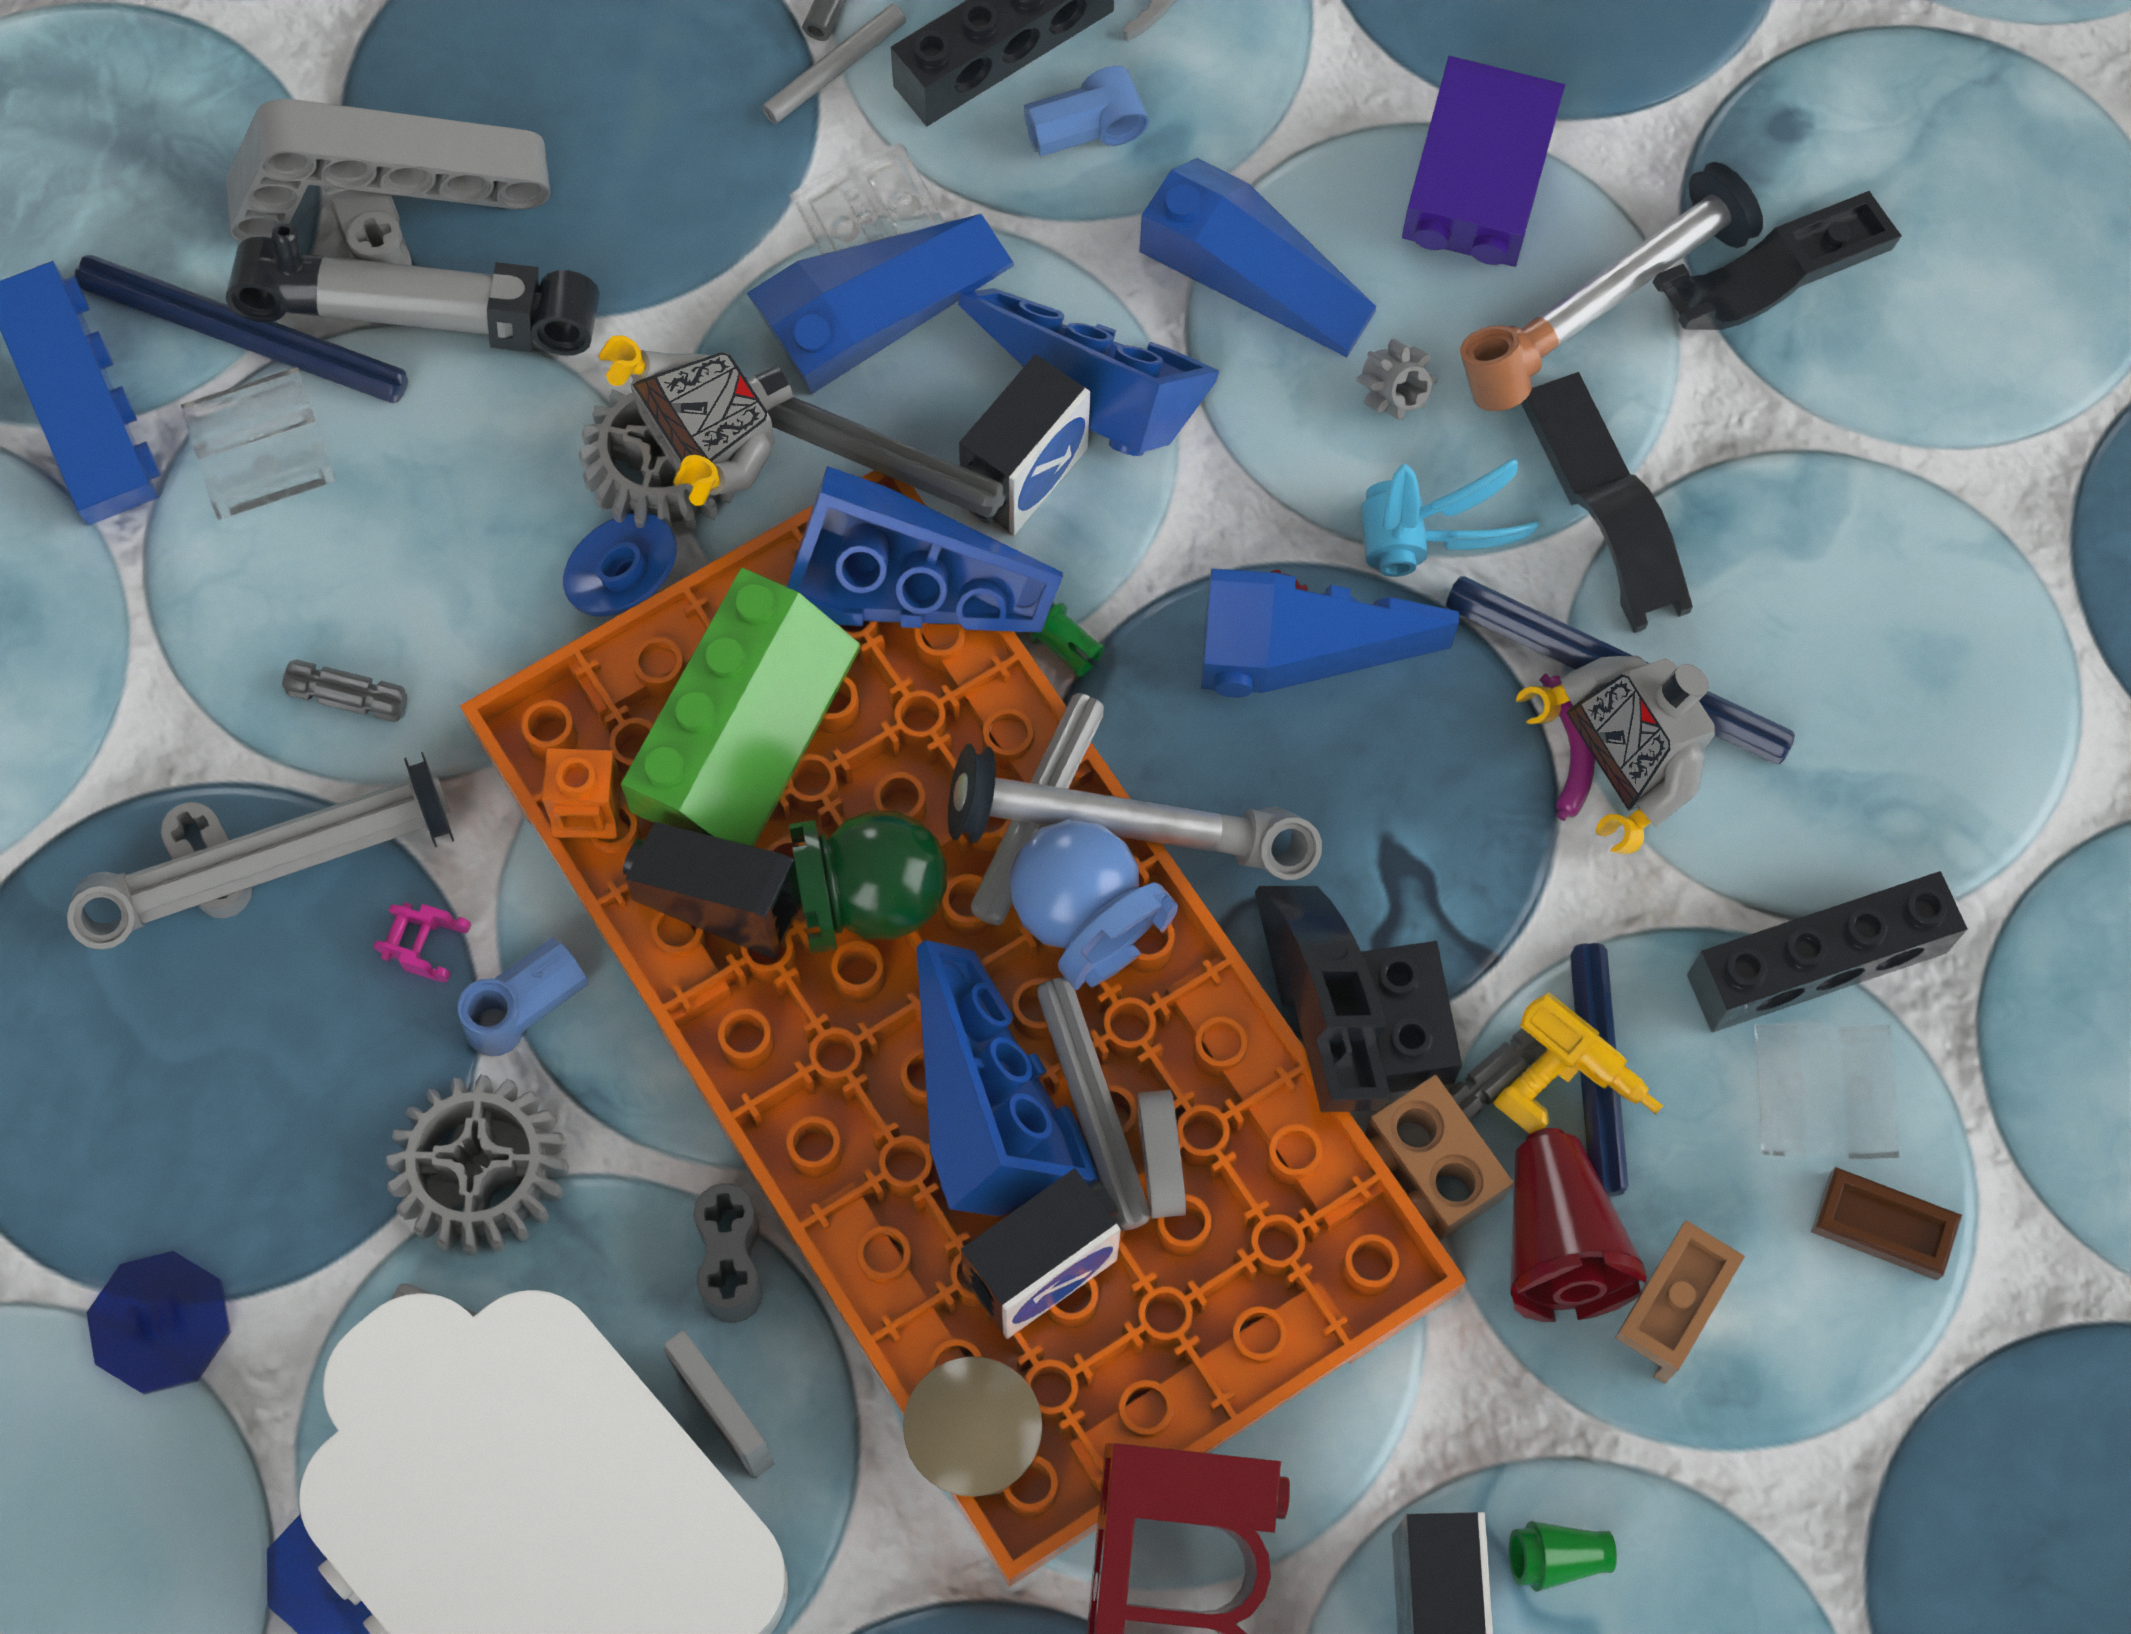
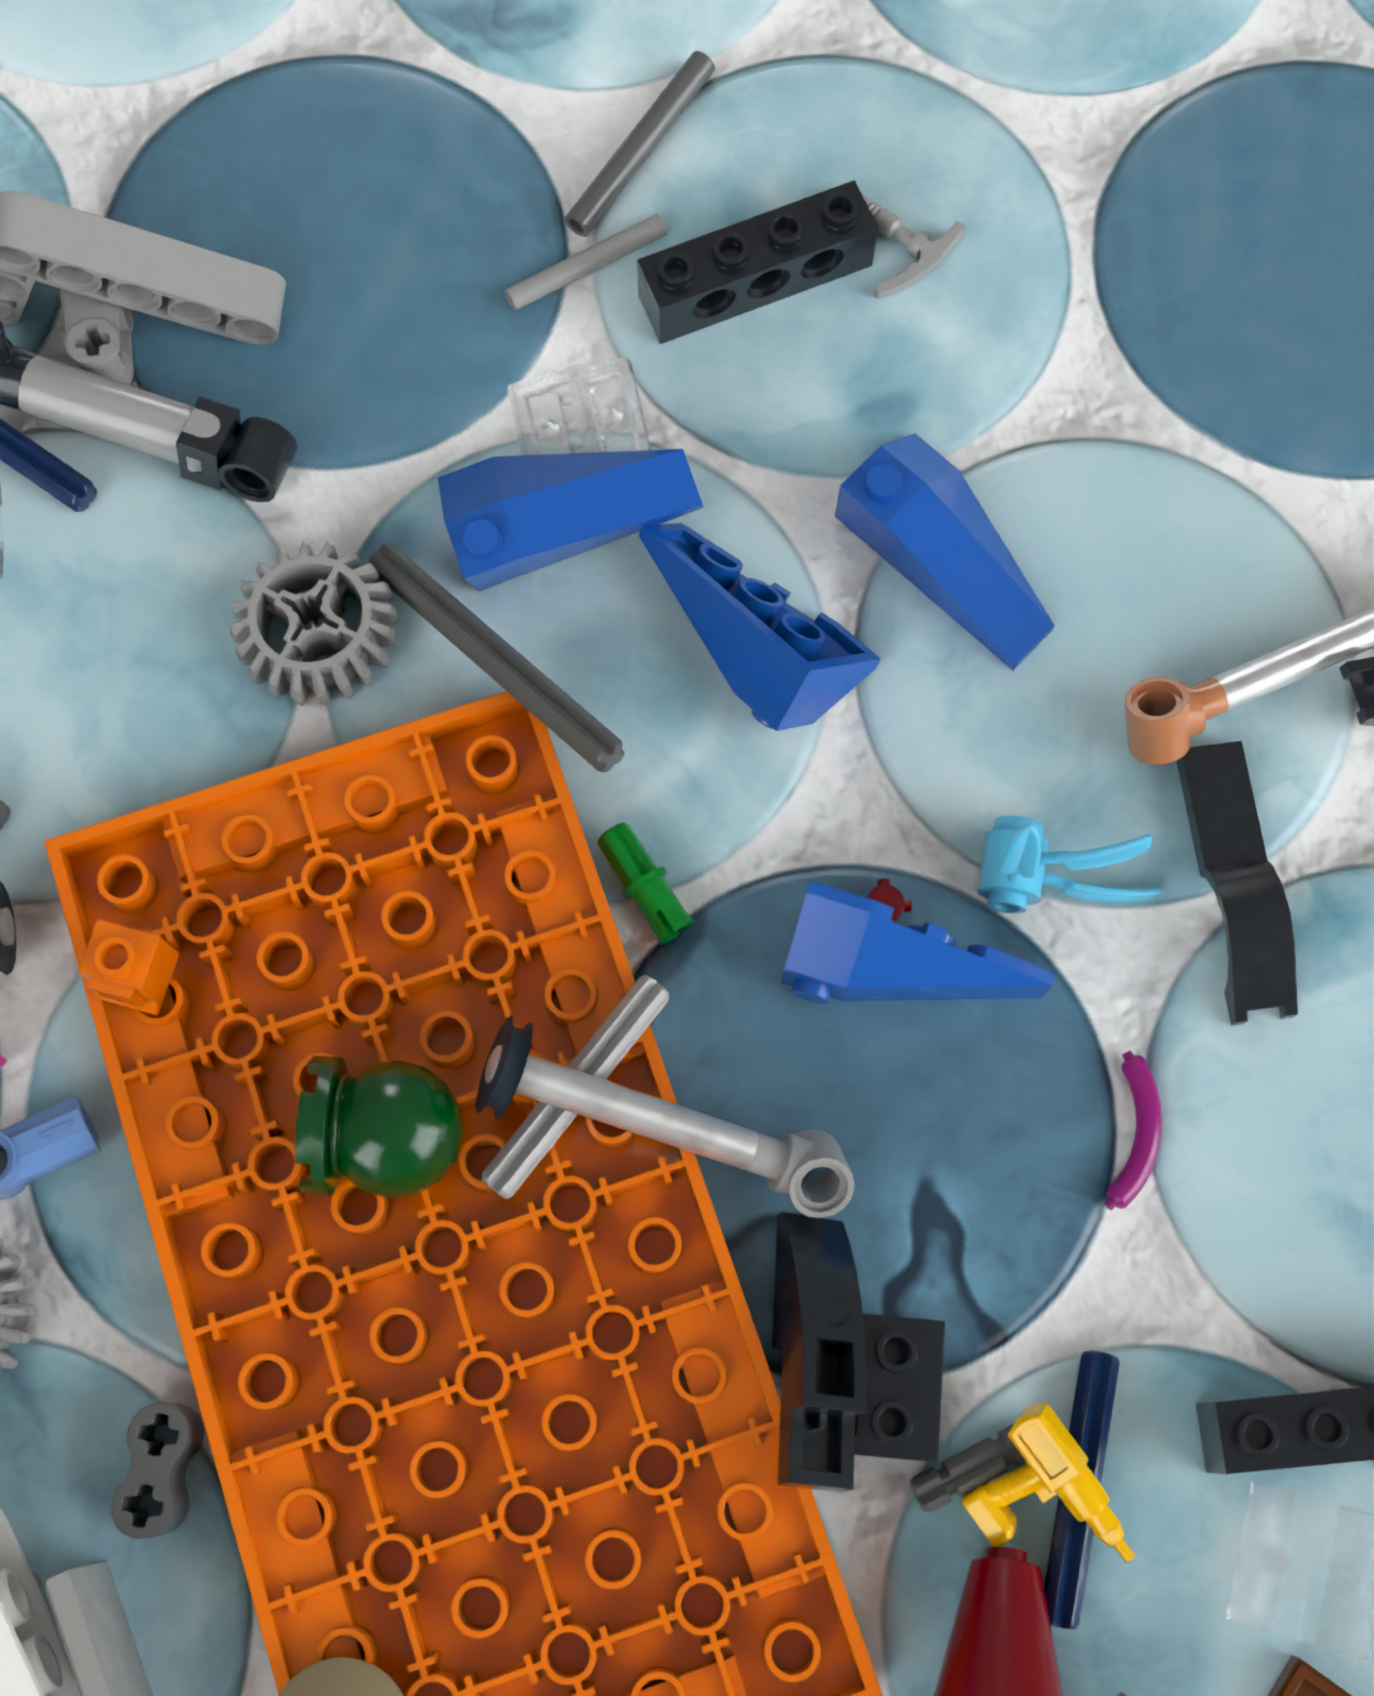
camera: 15 degrees right, 5 degrees up
blue dish [563,513,677,617] -> none
torso [598,335,793,506] -> none
bright green slope [621,567,861,847] -> none
black slope [623,822,802,960] -> none
blue wedge [786,466,1063,632] -> none
blue wedge [917,940,1099,1217] -> none
black piece [959,354,1090,535] -> none
black piece [961,1168,1121,1339] -> none
medium blue tile [1009,819,1178,990] -> none
medium blue piece [1024,66,1149,157] -> none
light grey axle [1038,977,1150,1231] -> none
light grey beam [1137,1089,1186,1219] -> none
light grey gear [1357,339,1437,420] -> none
medium nougat brick [1365,1075,1514,1241] -> none
dark purple slope [1401,56,1566,267] -> none
dark blue axle [1446,576,1795,764] -> none
light grey torso [1516,656,1715,854] -> none

